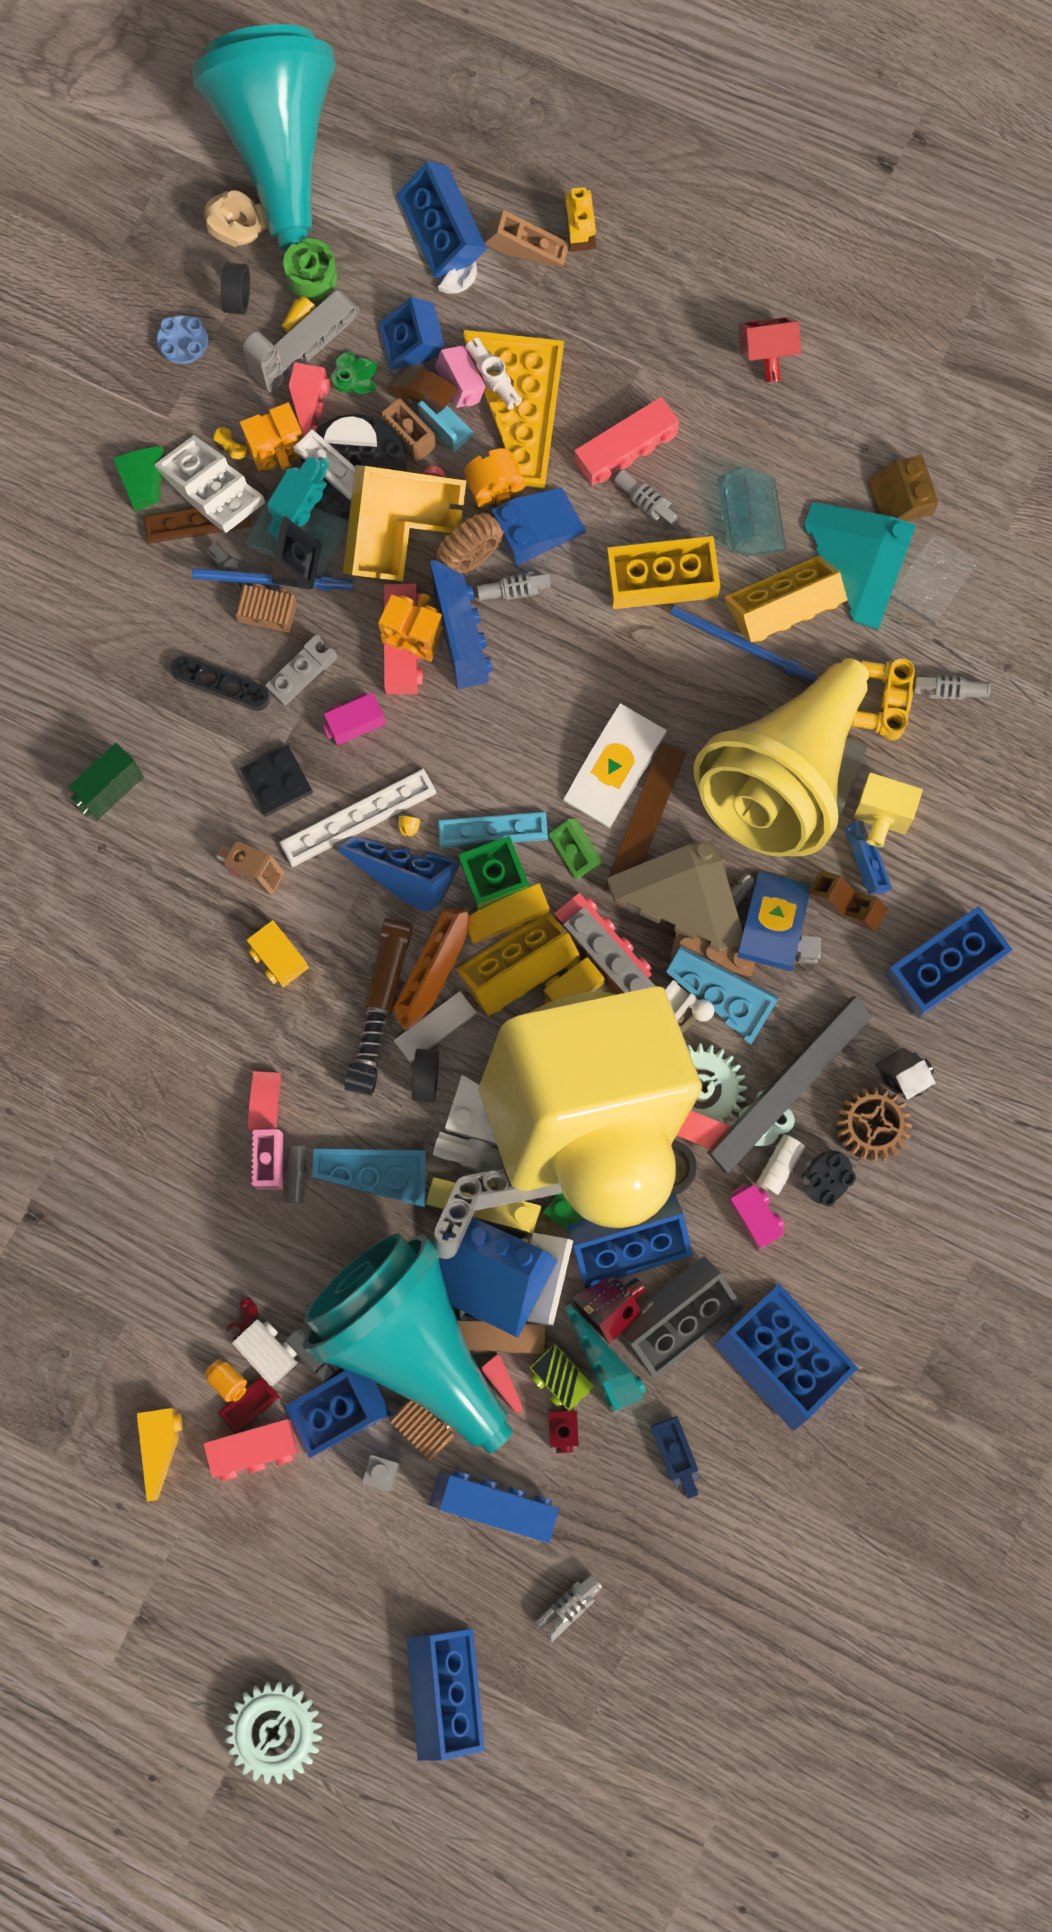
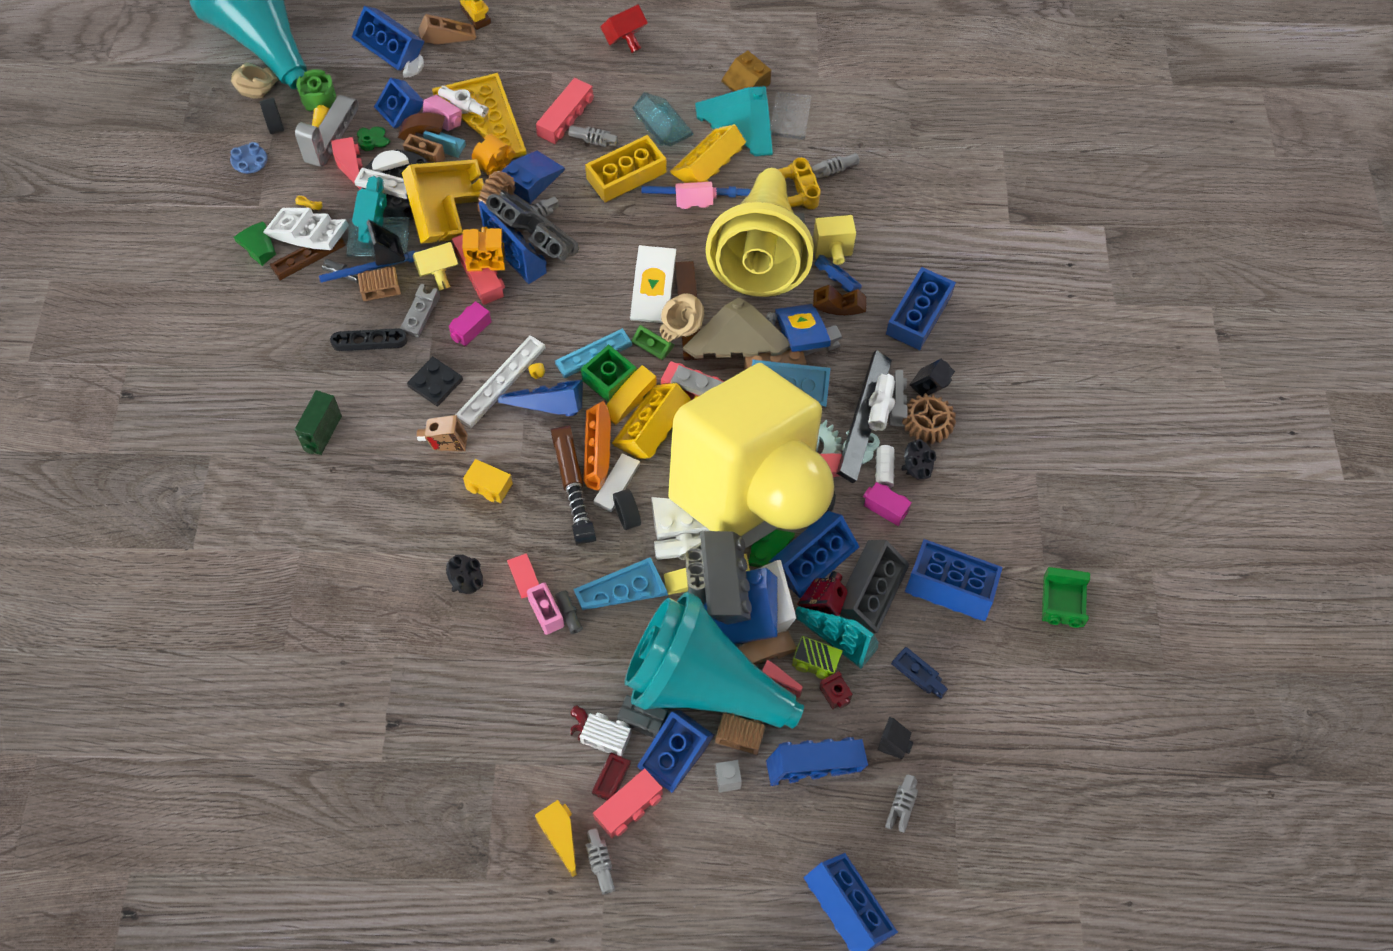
camera: 30 degrees left, 15 degrees down
light orange brick [204,1359,247,1402] -> none
light orange brick [240,402,303,472] -> none
none -> light yellow brick [412,242,458,291]
none -> black plate [446,555,483,594]
none -> dark grey connector [486,190,579,261]
none -> light grey hinge [585,828,615,895]
none -> tan helmet [660,294,704,342]
none -> bright pink brick [675,182,717,209]
none -> dark grey slope [700,531,752,625]
none -> white piece [868,374,895,431]
none -> black slope [877,717,913,759]
none -> light grey plate [889,370,907,426]
none -> green panel [1042,567,1090,628]

